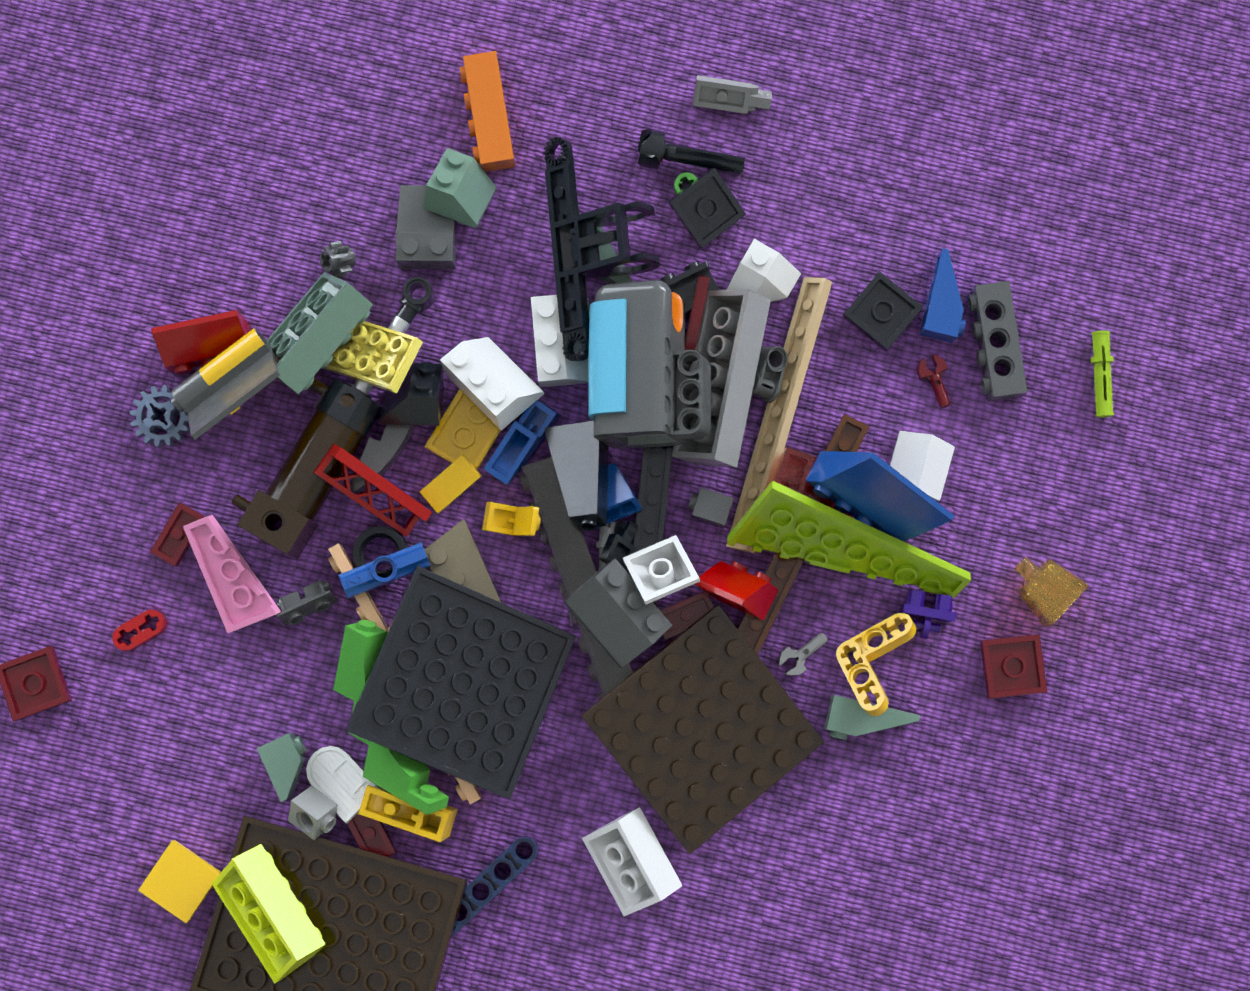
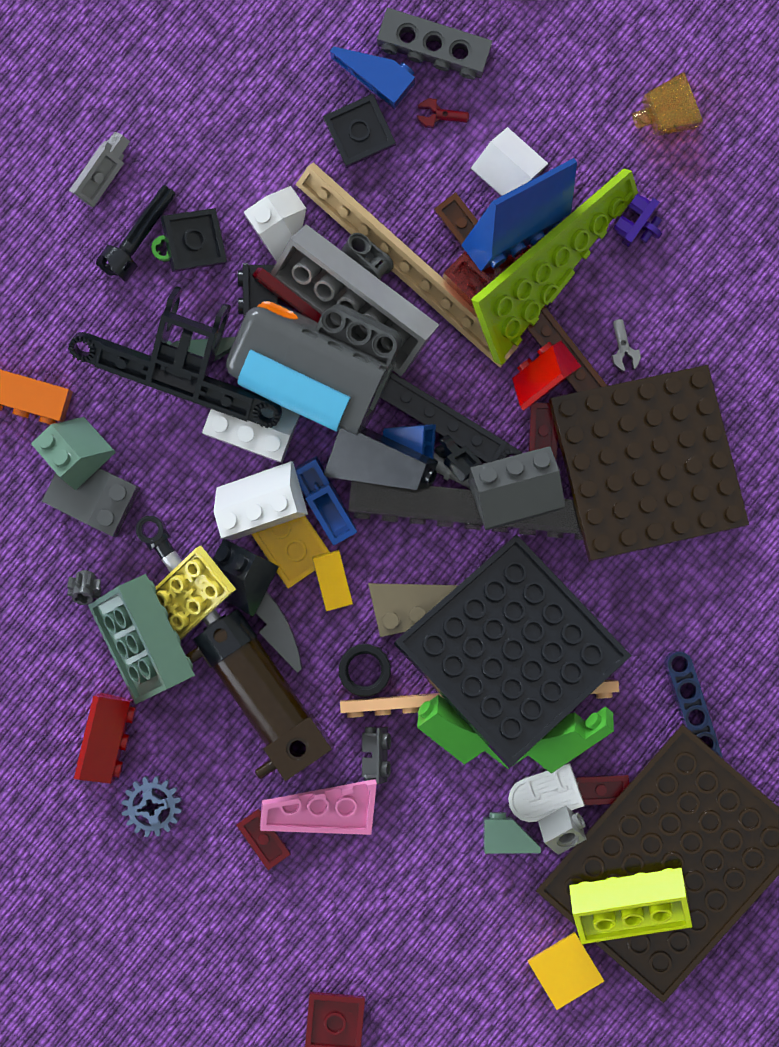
camera: 60 degrees left, 5 degrees up
red beam [112,610,167,651] -> none
dark grey door [171,328,280,440] -> none
red fence [313,444,432,537] -> none
blue piece [339,543,431,599] -> none
yellow slope [358,785,458,842] -> none
yellow bracket [482,502,541,536] -> none
white slope [582,807,682,916] -> none
white slope [623,535,700,605] -> none
dark grey brick [688,487,734,528] -> none
sand green slope [823,695,920,740] -> none
yellow beam [836,613,916,716] -> none
dark red plate [980,634,1047,699] -> none

